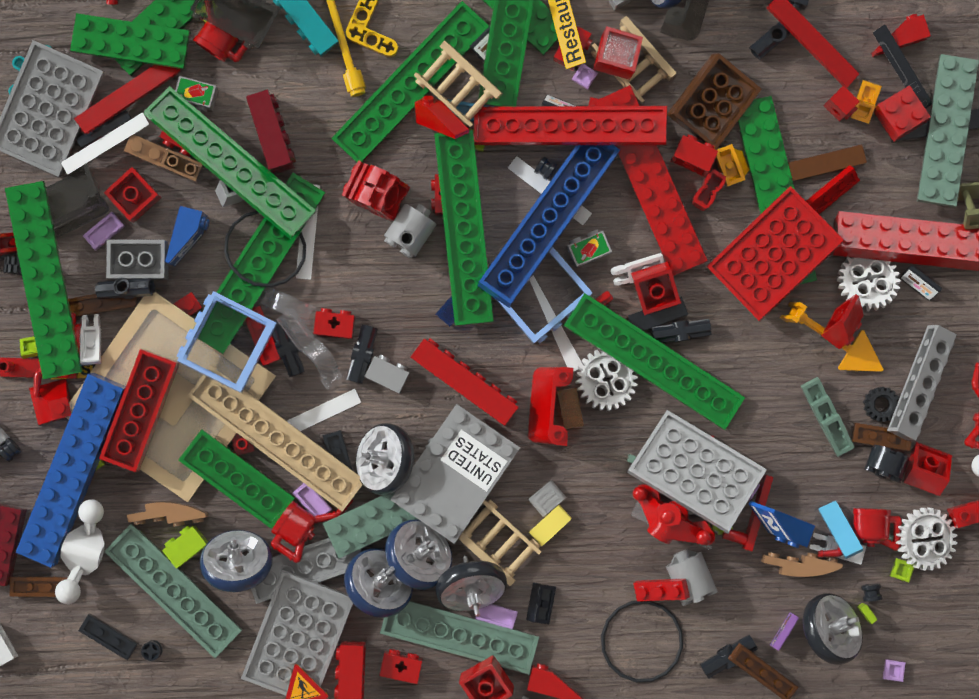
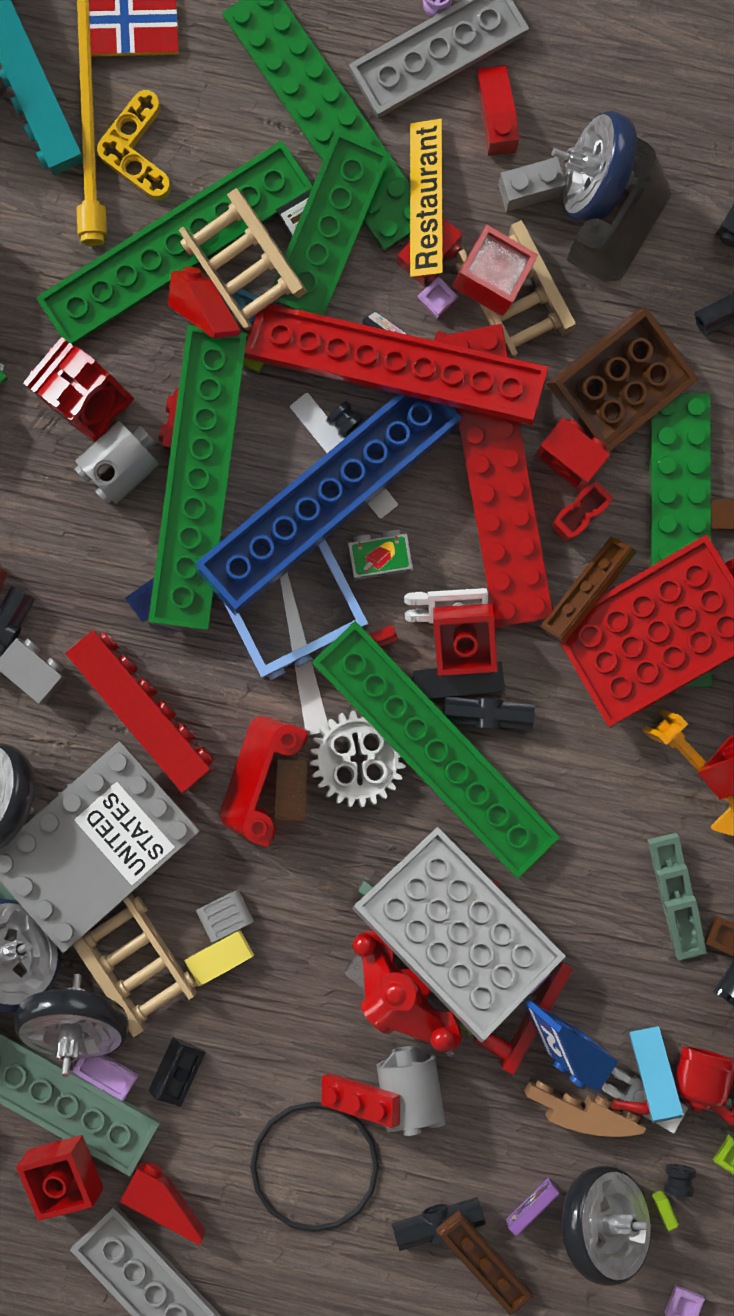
camera: 15 degrees right, 0 degrees up
light orange slope [715,144,749,187] -> none
none -> reddish brown tile [540,537,636,643]

